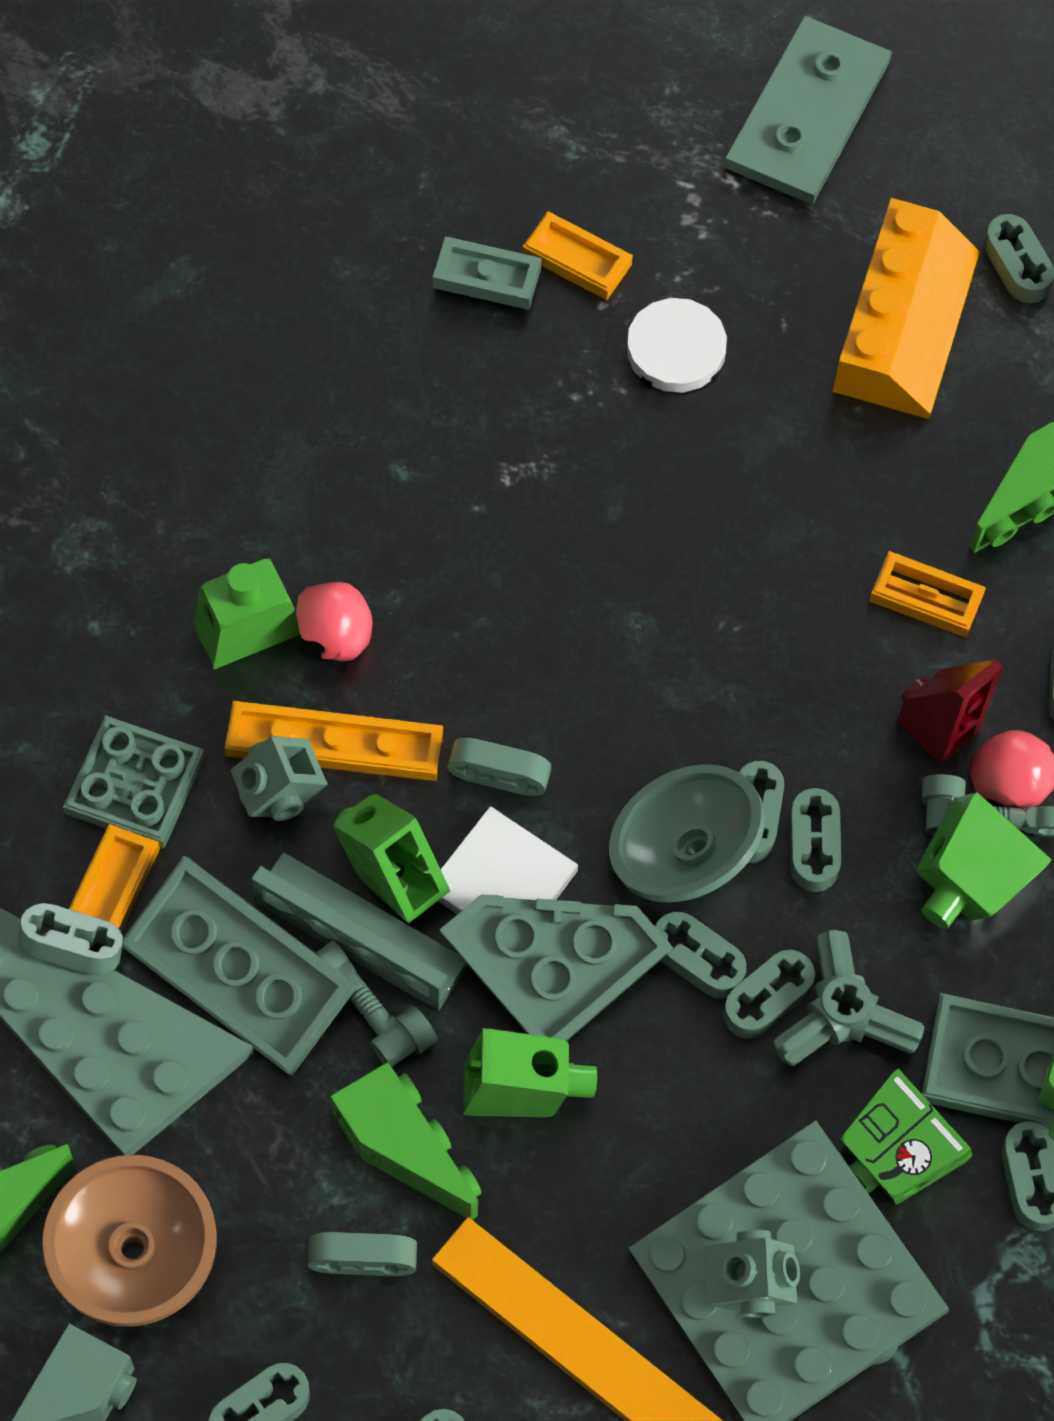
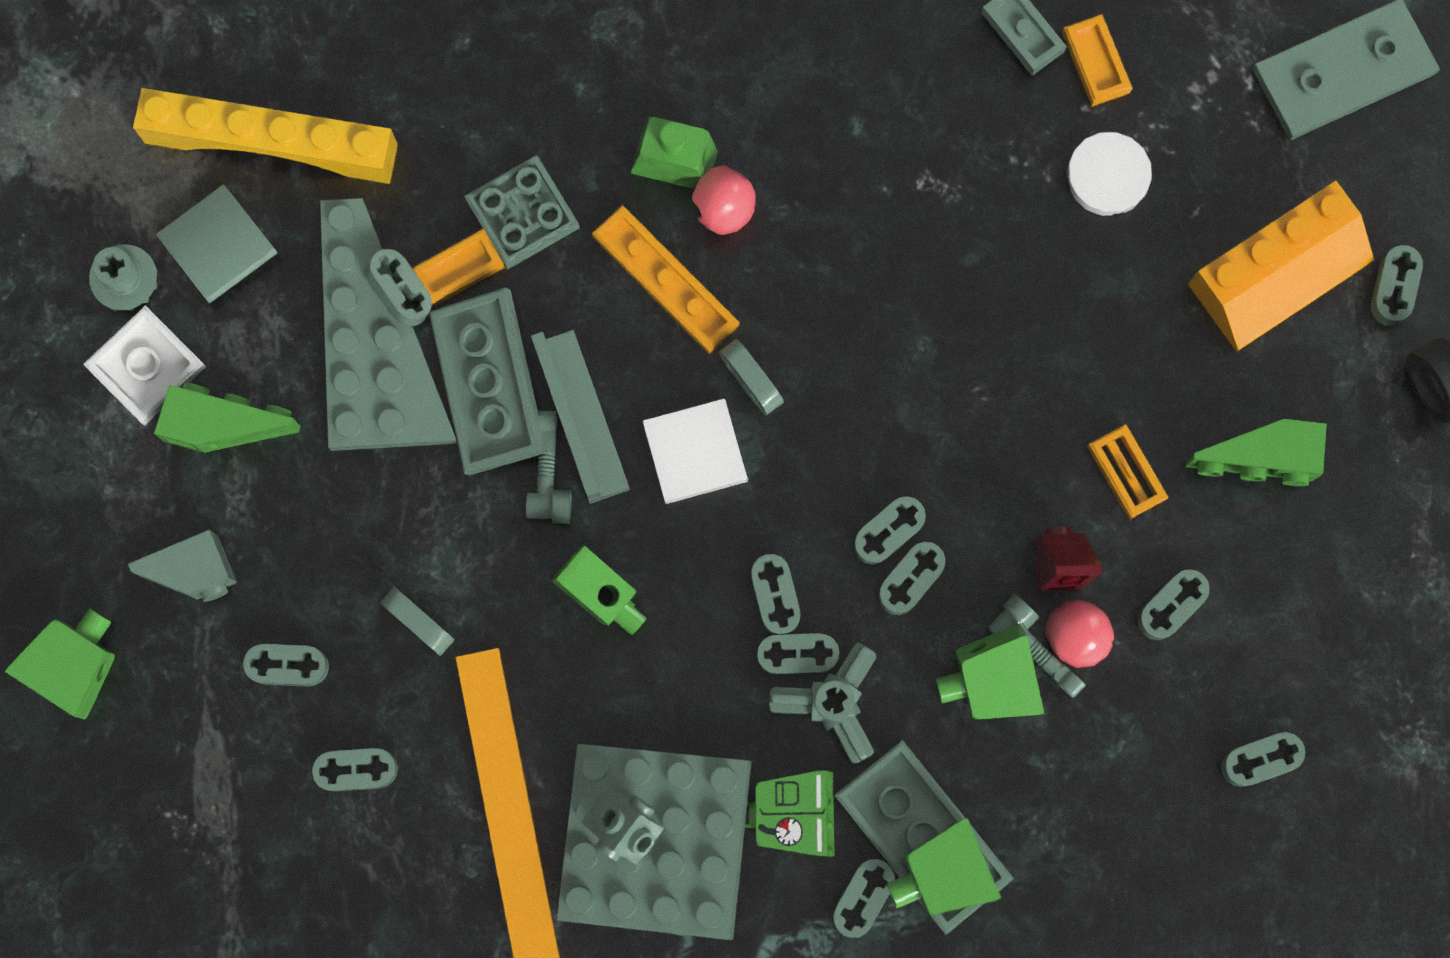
camera: 40 degrees right, 15 degrees up
medium nougat dish [43,1155,217,1326] -> none
sand green brick [230,736,328,821] -> none
bright green slope [330,1062,482,1220] -> none
bright green torso [333,794,451,923] -> none
sand green plate [439,894,673,1041] -> none
sand green dish [609,764,765,902] -> none

